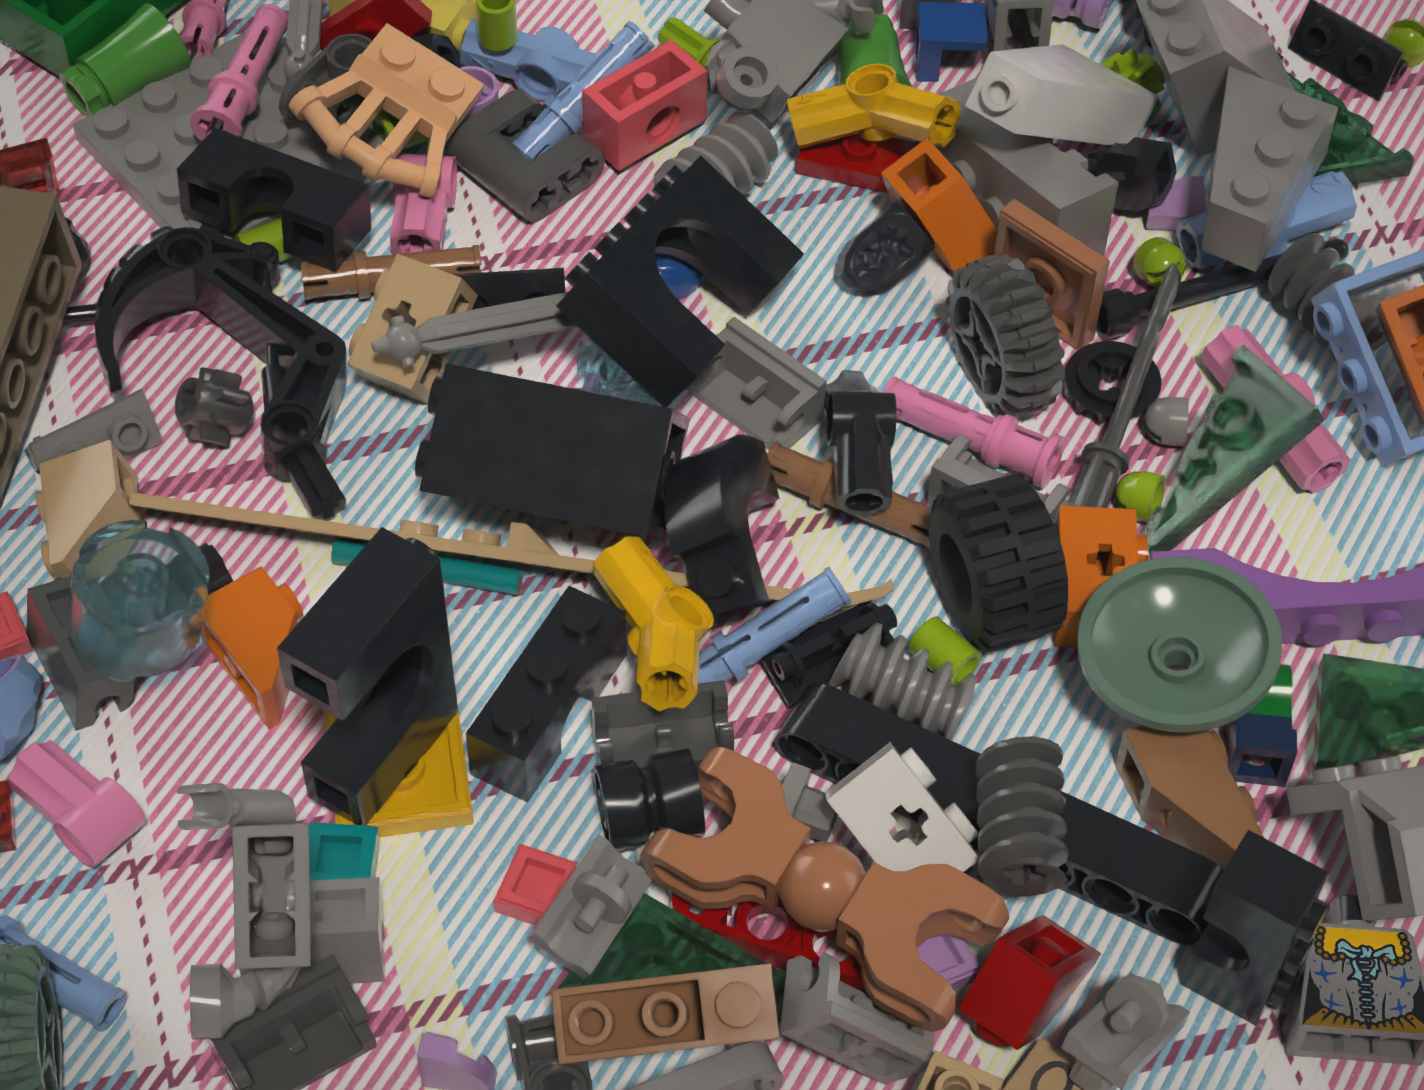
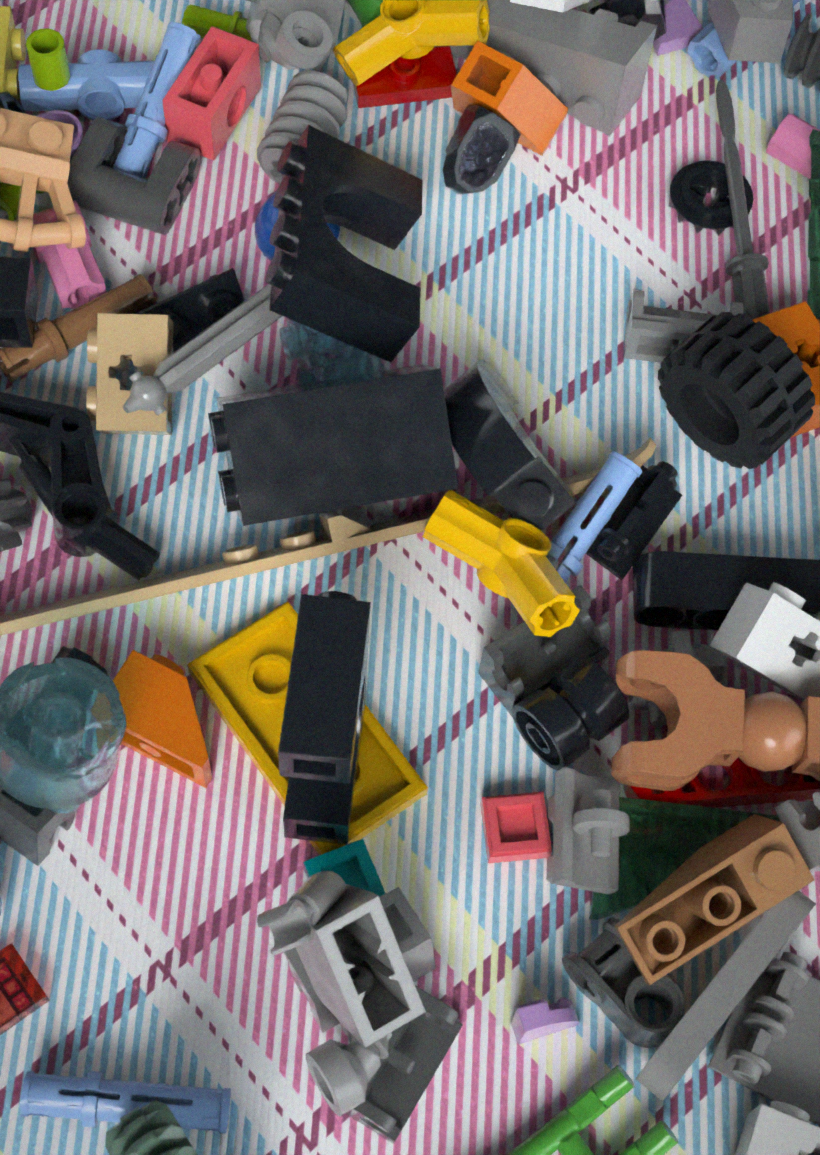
camera: 30 degrees left, 10 degrees up
bright pink piece [7,740,146,868] -> none
teal bar [331,538,523,595] -> none
black arch [466,586,627,803] -> none
light grey hinge [689,317,827,450] -> none
medium nougat pin [767,441,931,549] -> none
black piece [824,370,897,516] -> none
light grey piece [828,622,977,740] -> none
bright pink pin [883,376,1065,488] -> none
lime hinge [908,616,982,686] -> none
dark grey gear [945,254,1066,418] -> none
nougat tile [994,198,1110,349] -> none
black piece [1096,238,1349,340] -> none
lime hinge [1116,471,1165,524] -> none
lime hinge [1133,237,1186,287] -> none
light grey hinge [1144,397,1189,446] -> none

